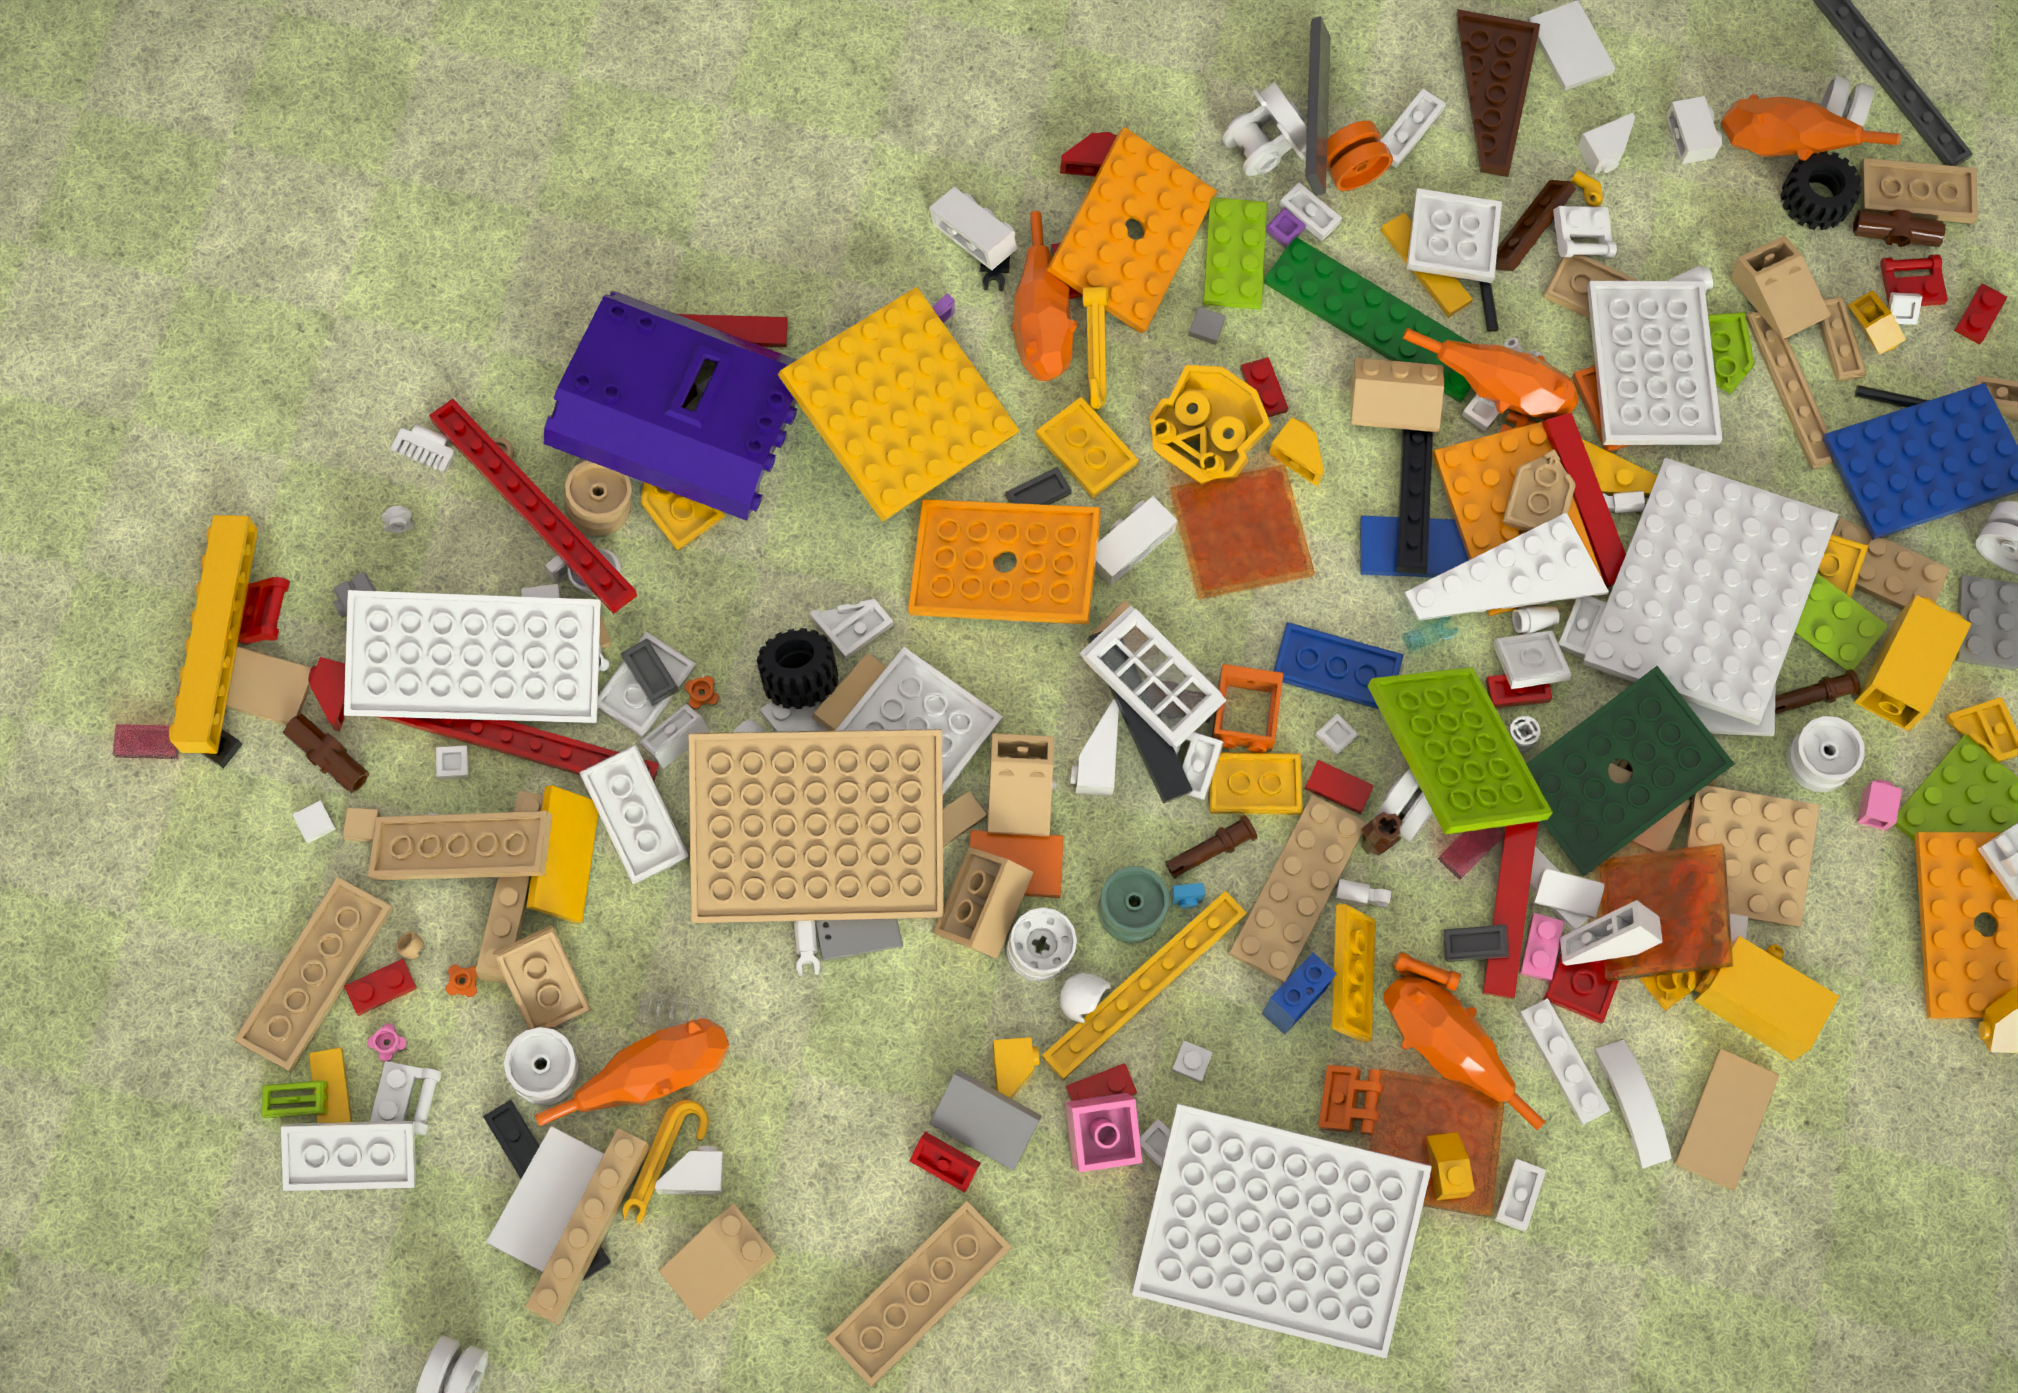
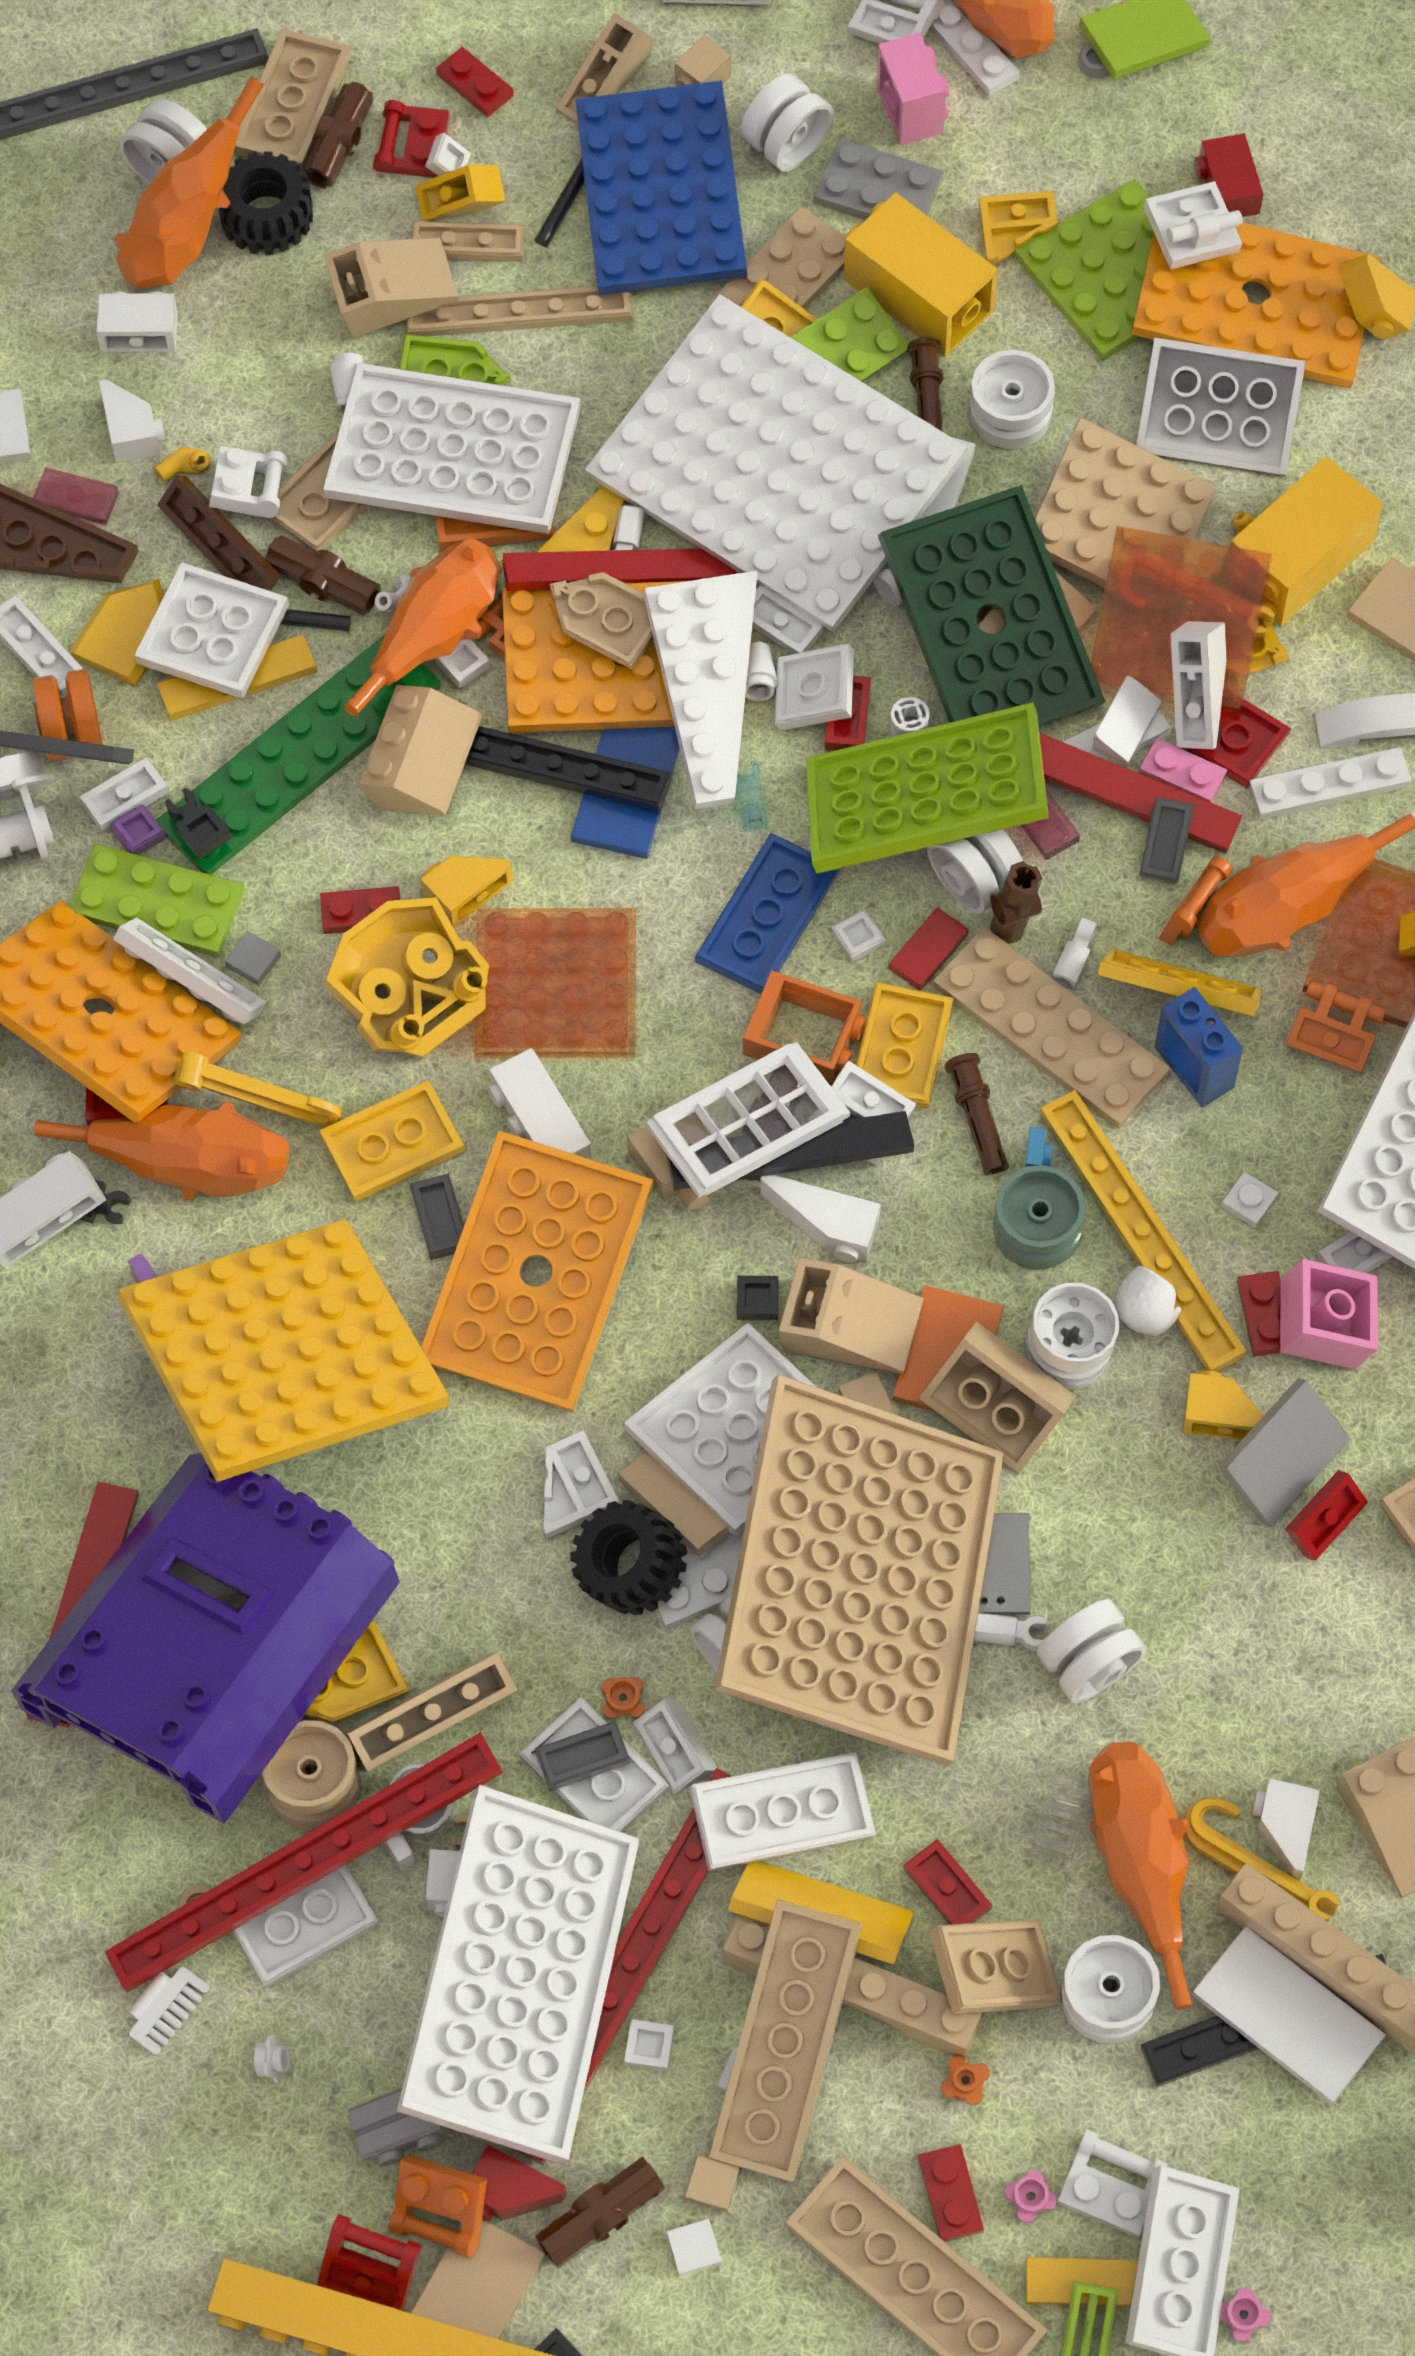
camera: 70 degrees left, 5 degrees down
tan hinge [396,931,424,959] -> none
bright pink brick [1857,780,1902,831] -> none
none -> clear pink plate [33,467,119,525]
none -> yellow tile [69,579,164,687]
none -> white plate [113,917,267,1024]
none -> black plate [165,788,232,860]
none -> white tile [233,1865,379,1989]
none -> reddish brown piece [265,535,381,616]
none -> tan brick [343,1652,517,1772]
none -> orange plate [389,2154,487,2258]
none -> black plate [737,1275,779,1320]
none -> red plate [904,1839,992,1925]
none -> white wheel [1036,1599,1147,1704]
none -> white slope [1136,337,1306,476]
none -> bright pink plate [1219,2288,1271,2342]

